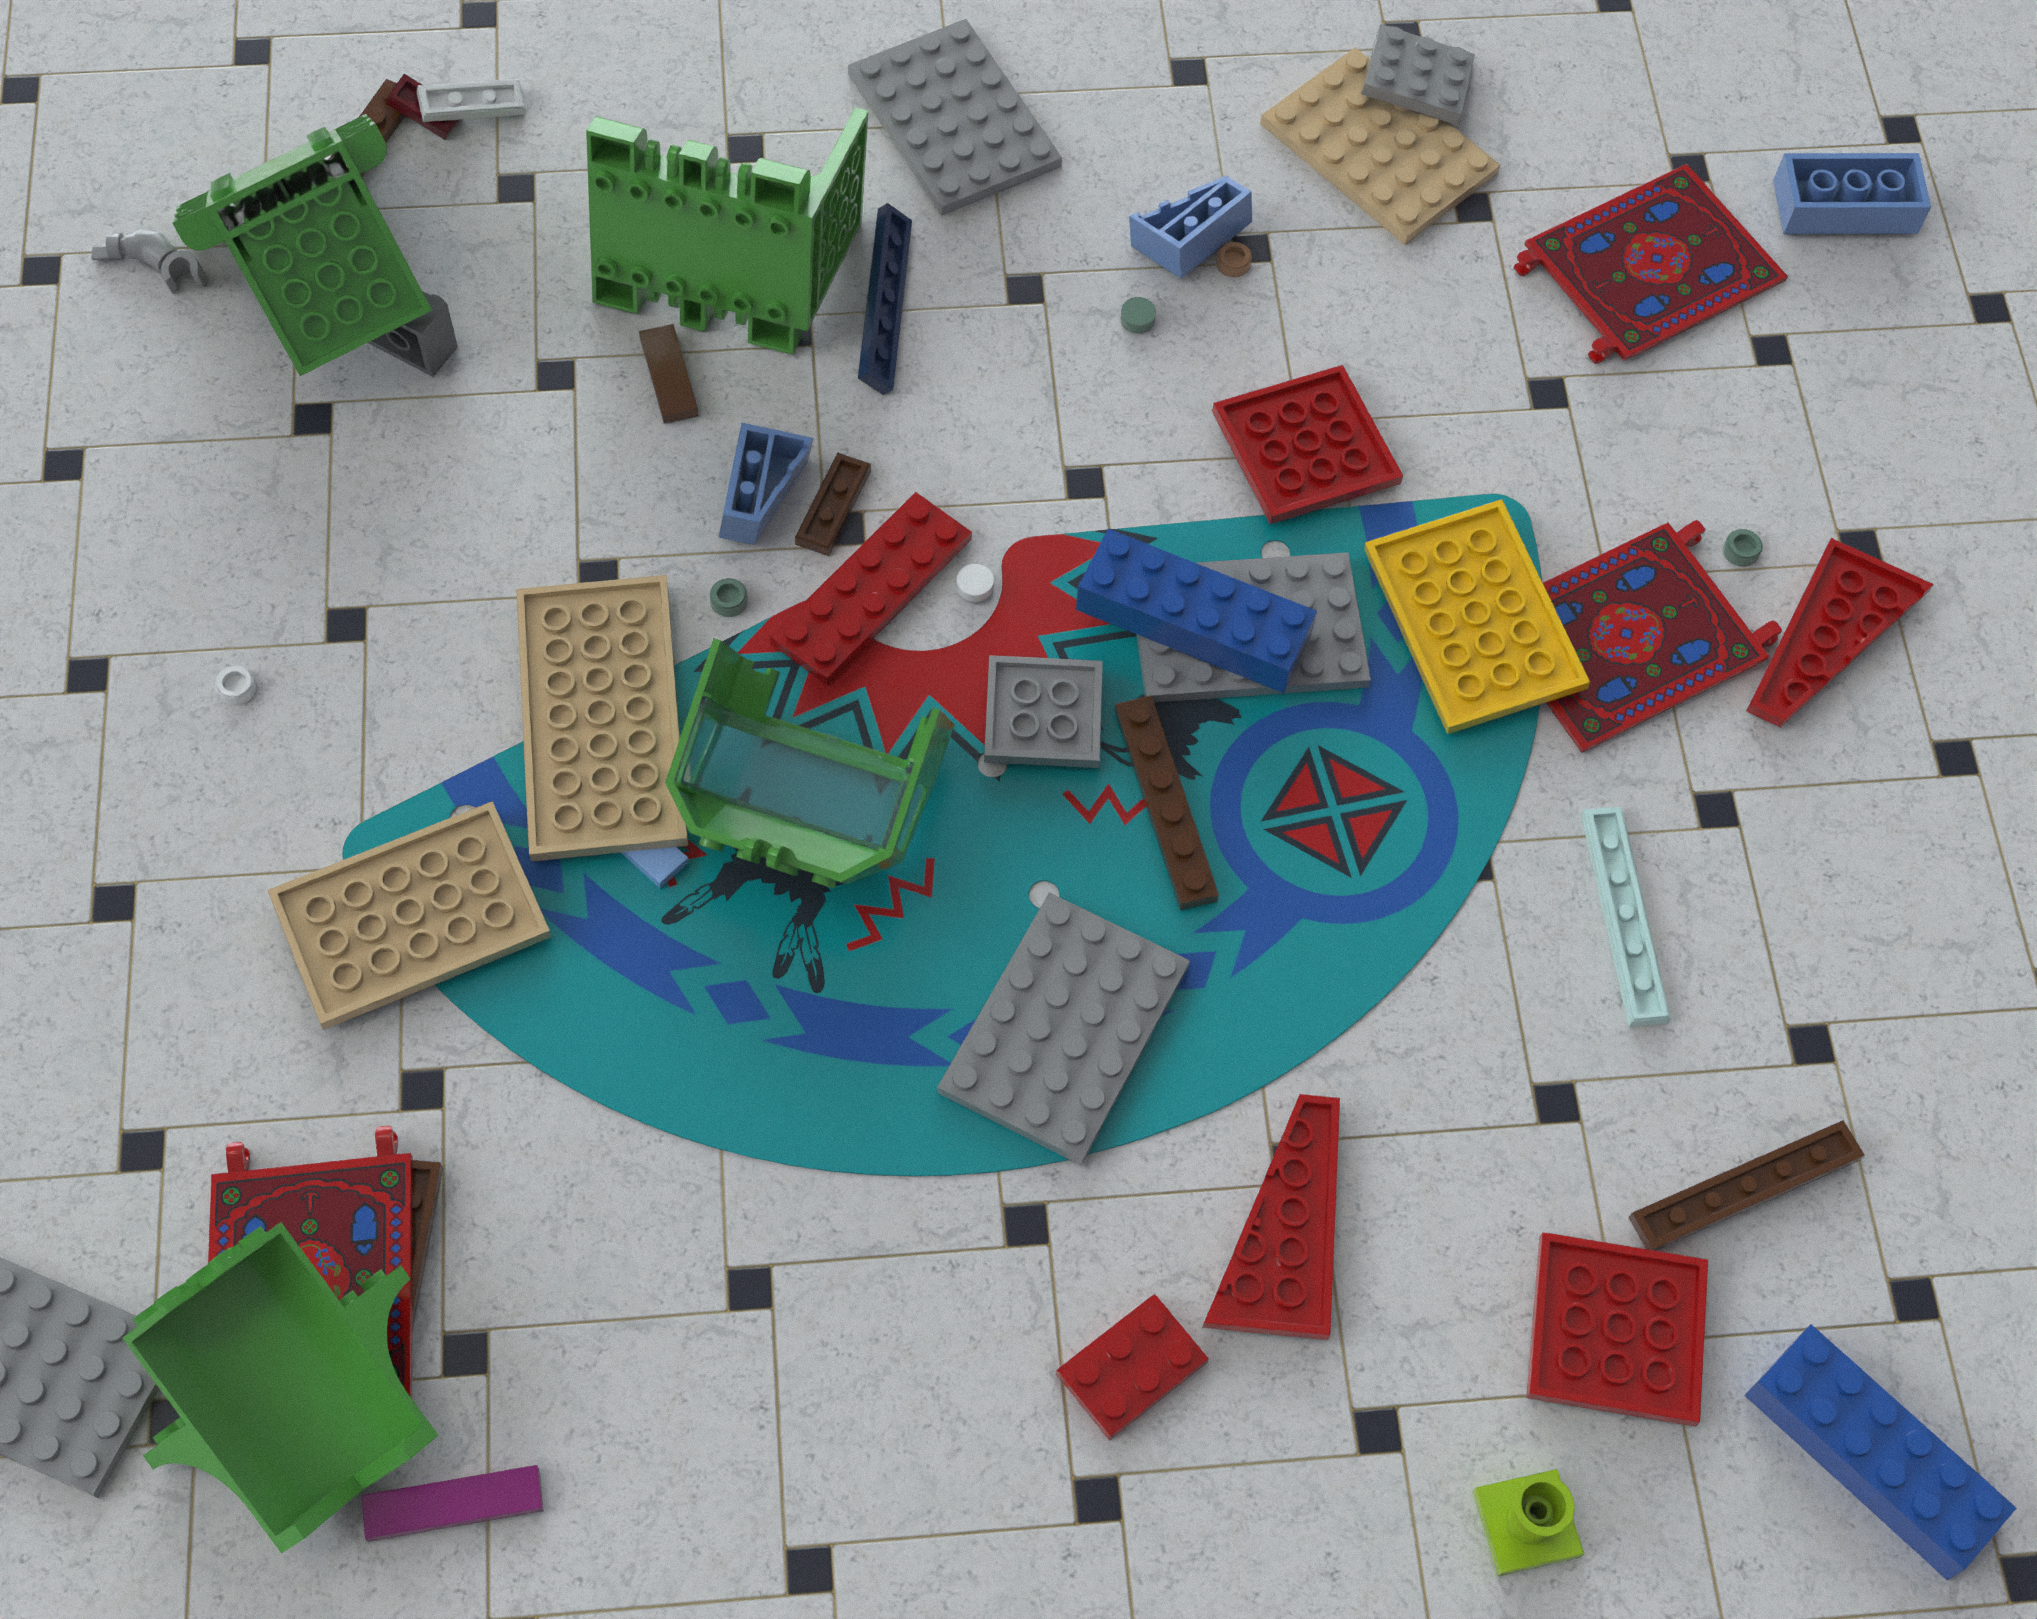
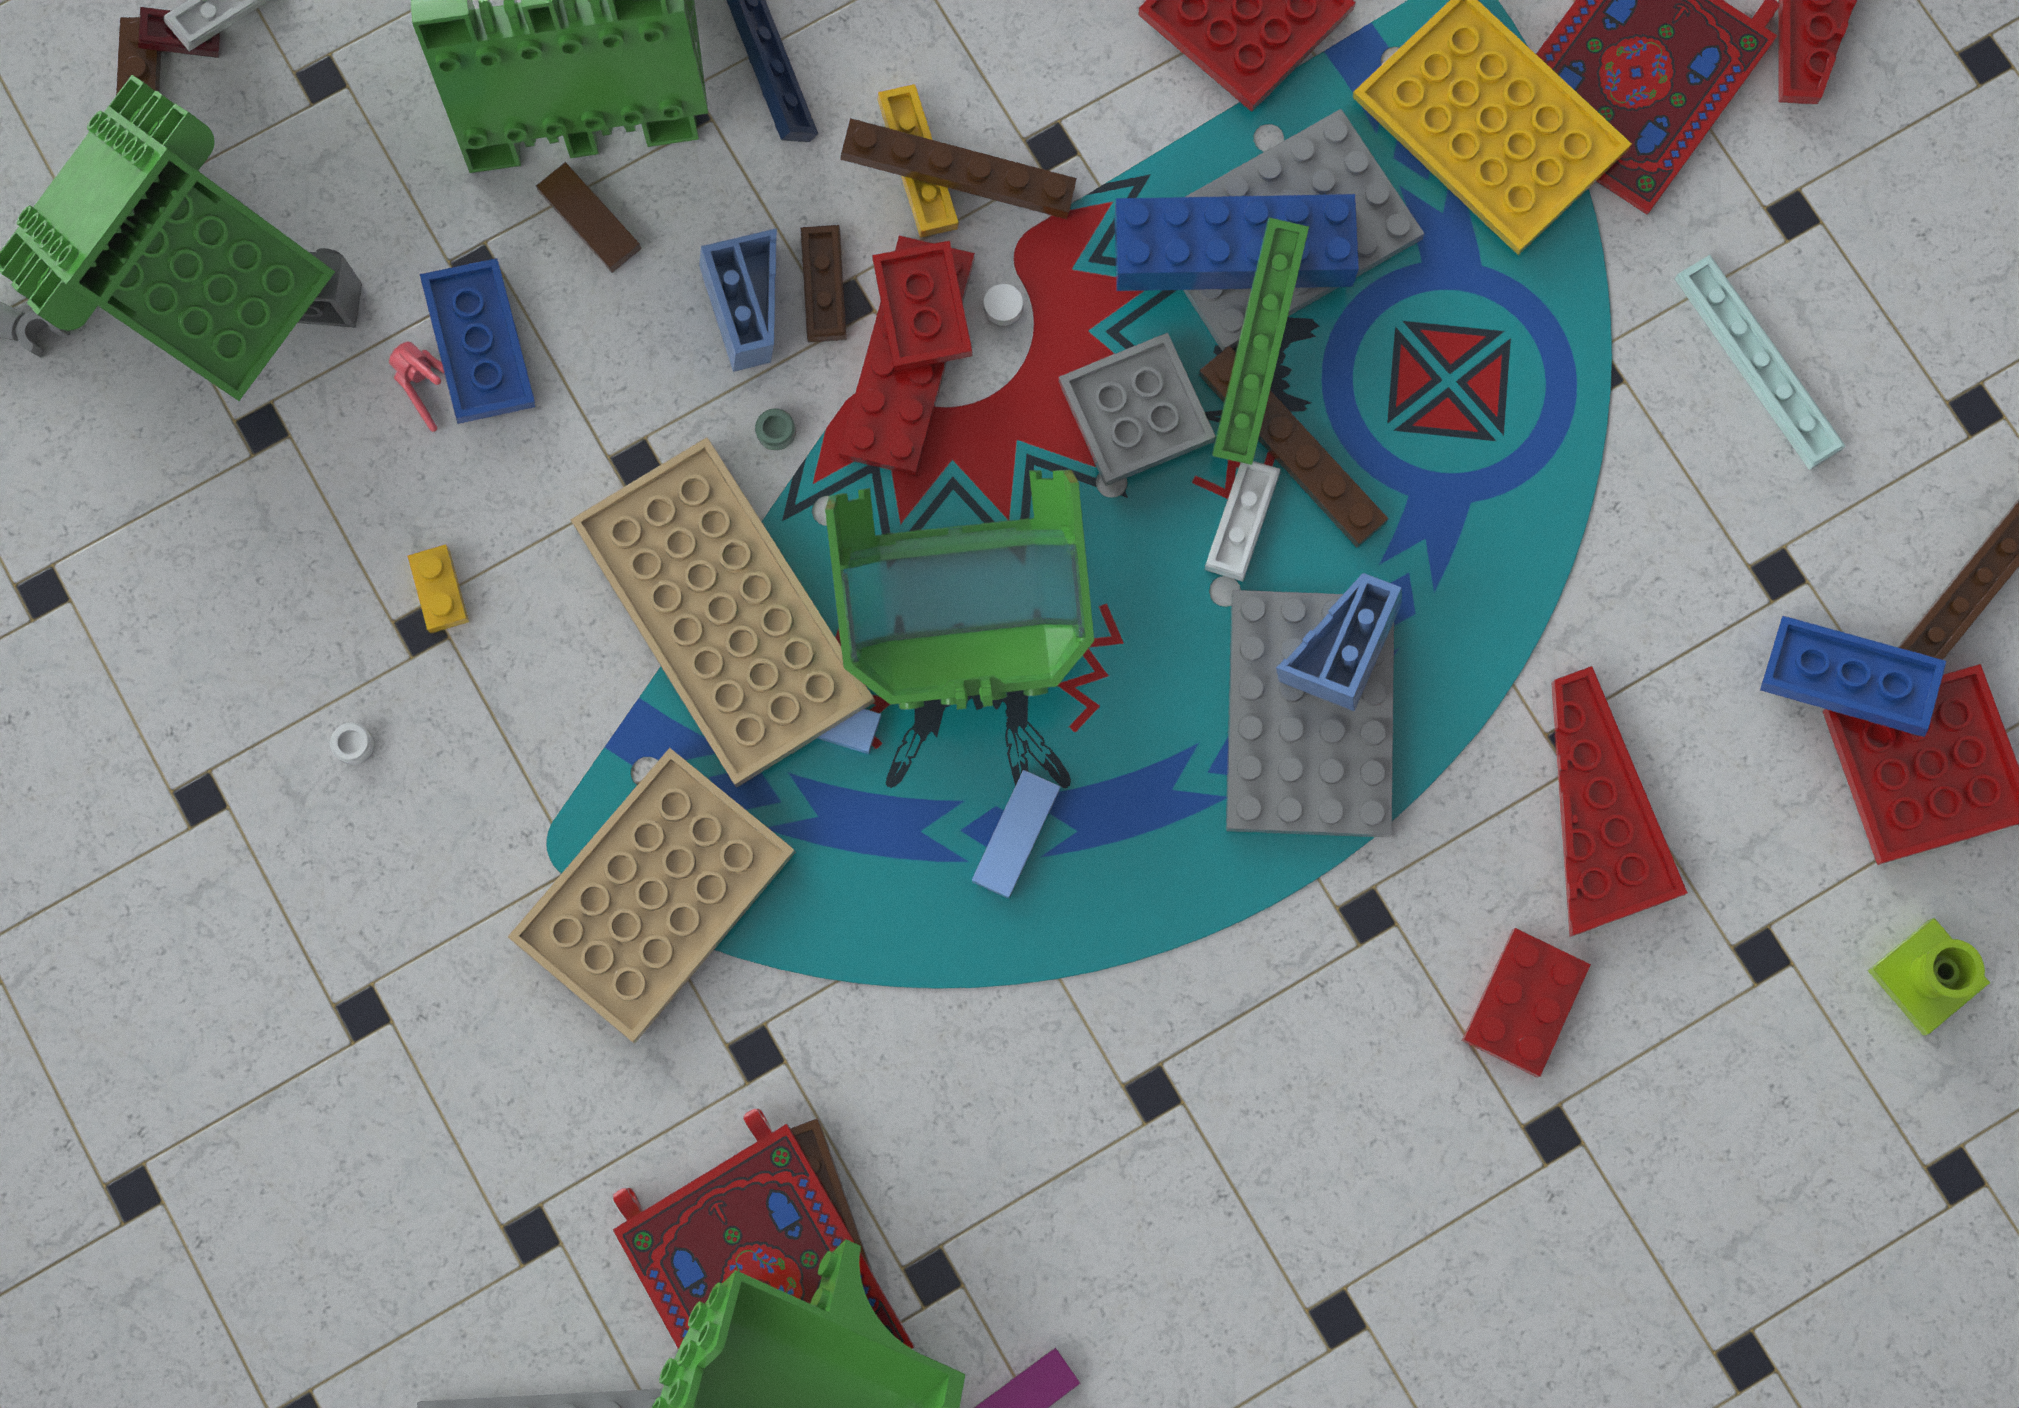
camera: 20 degrees left, 15 degrees up
none -> coral plant [389,341,444,432]
none -> yellow plate [407,544,469,633]
none -> blue plate [420,258,535,424]
none -> reddish brown plate [840,118,1077,219]
none -> red plate [872,240,973,371]
none -> yellow plate [877,84,959,238]
none -> light blue tile [972,770,1060,899]
none -> white tile [1205,461,1280,582]
none -> bright green plate [1212,218,1309,465]
none -> medium blue wedge [1276,573,1402,711]
none -> blue plate [1760,616,1946,737]

